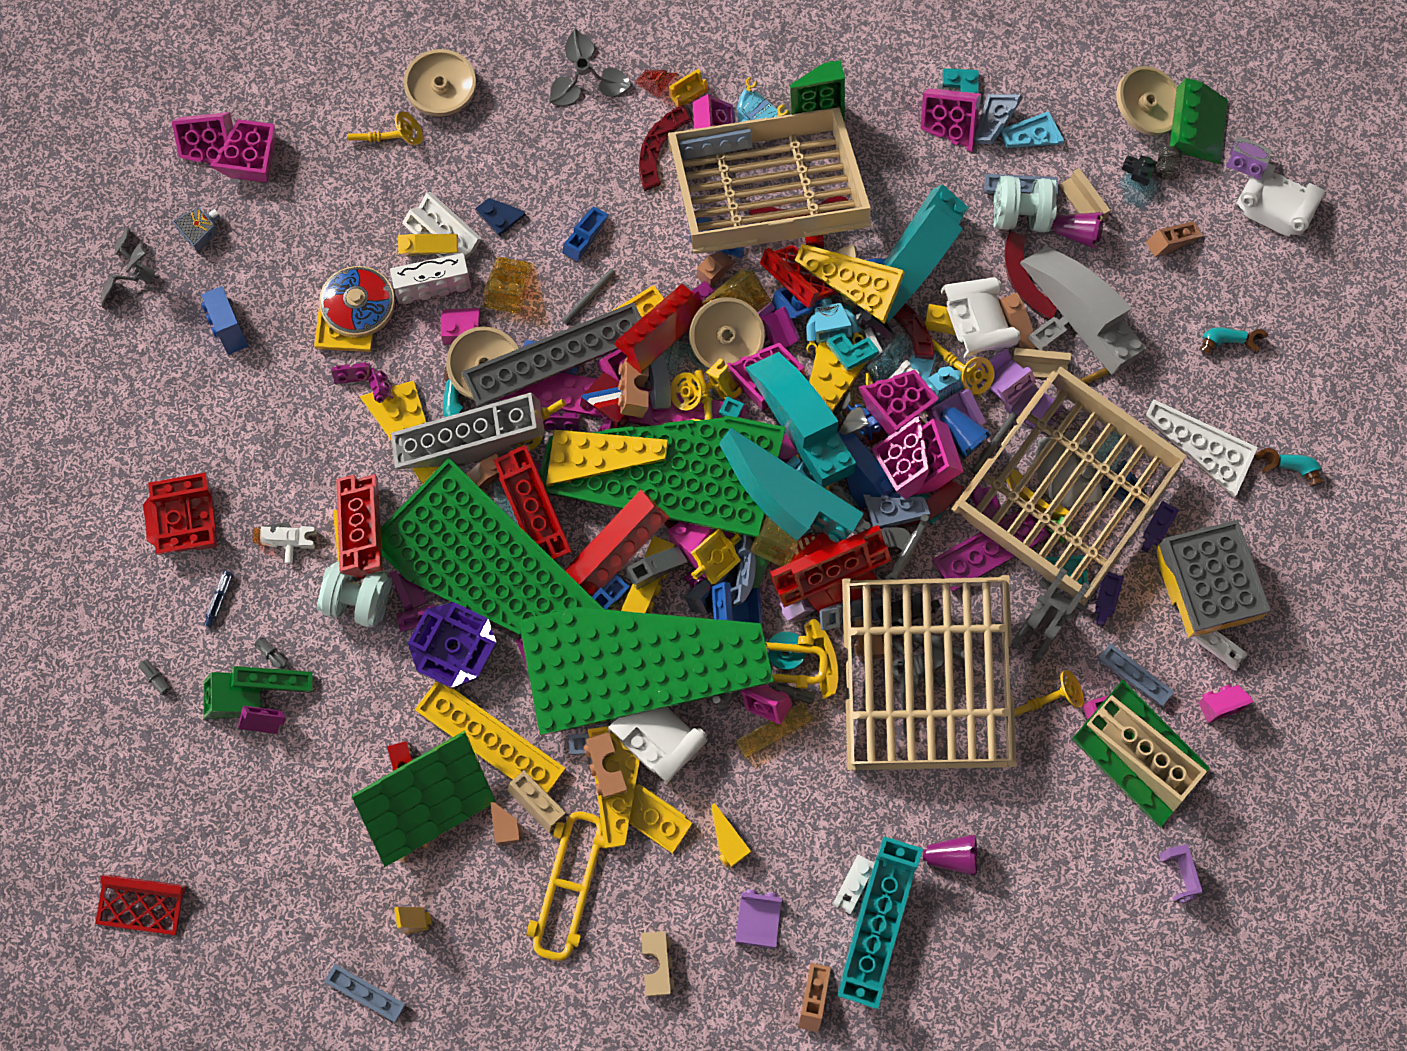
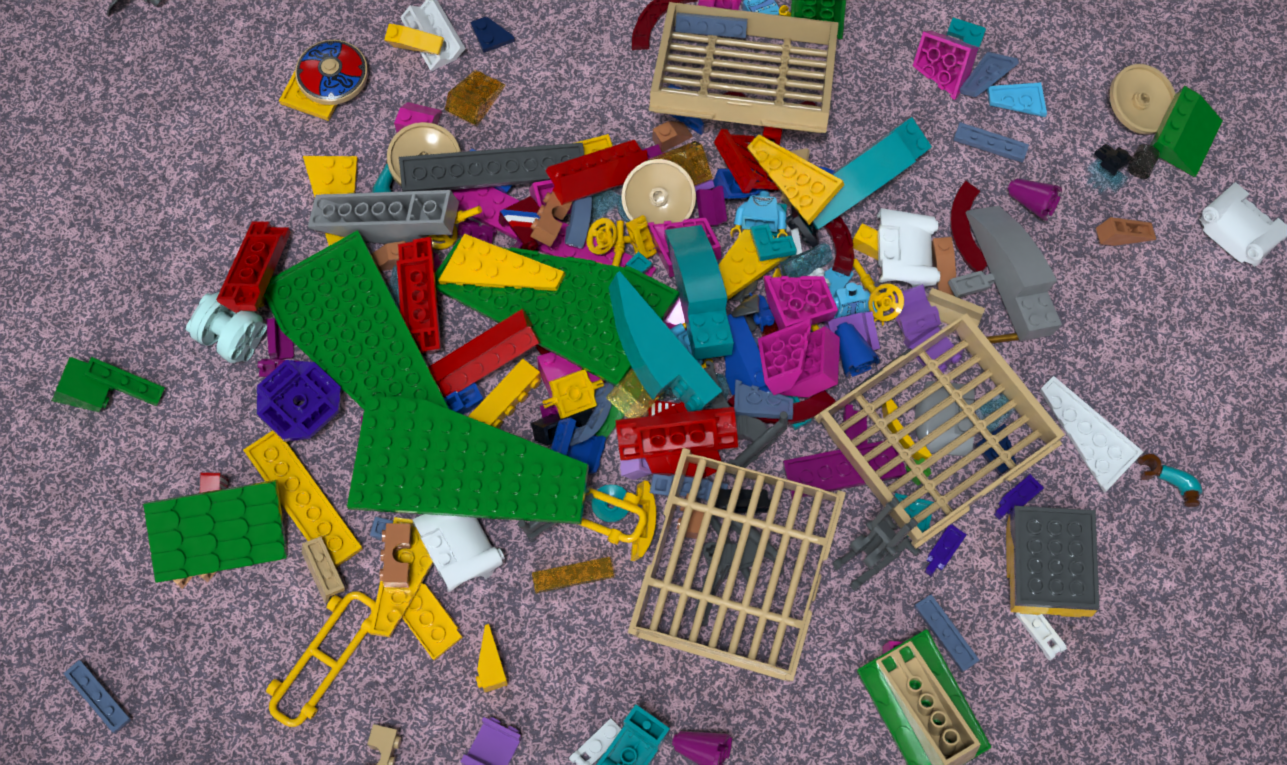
camera: 20 degrees right, 5 degrees down
dark grey axle [139,660,171,696] -> none
red slope [143,472,217,555] -> none
wedge [201,286,249,355] -> none
dark blue piece [203,571,234,628] -> none
magenta panel [238,705,286,734] -> none
white piece [252,522,316,564] -> none
dark grey axle [254,637,288,670] -> none
magenta hinge [331,362,371,384] -> none
magenta hinge [368,367,394,403] -> none
white brick [390,253,471,304] -> none
yellow slope [394,907,432,935] -> none
nougat slope [491,802,524,846] -> none
dark grey bar [561,268,616,325] -> none
blue slope [562,206,609,262] -> none
dark grey slope [627,546,688,590] -> none
dark pink slope [741,685,792,725] -> none
dark grey axle [776,682,815,704] -> none
light aqua wheel [994,176,1057,233] -> none
yellow dish [1014,670,1084,717] -> none
tan panel [1059,168,1110,221] -> none
dark pink slope [1198,684,1253,723] -> none
piece [1199,327,1269,356] -> none
medium lavender panel [1226,136,1271,180] -> none

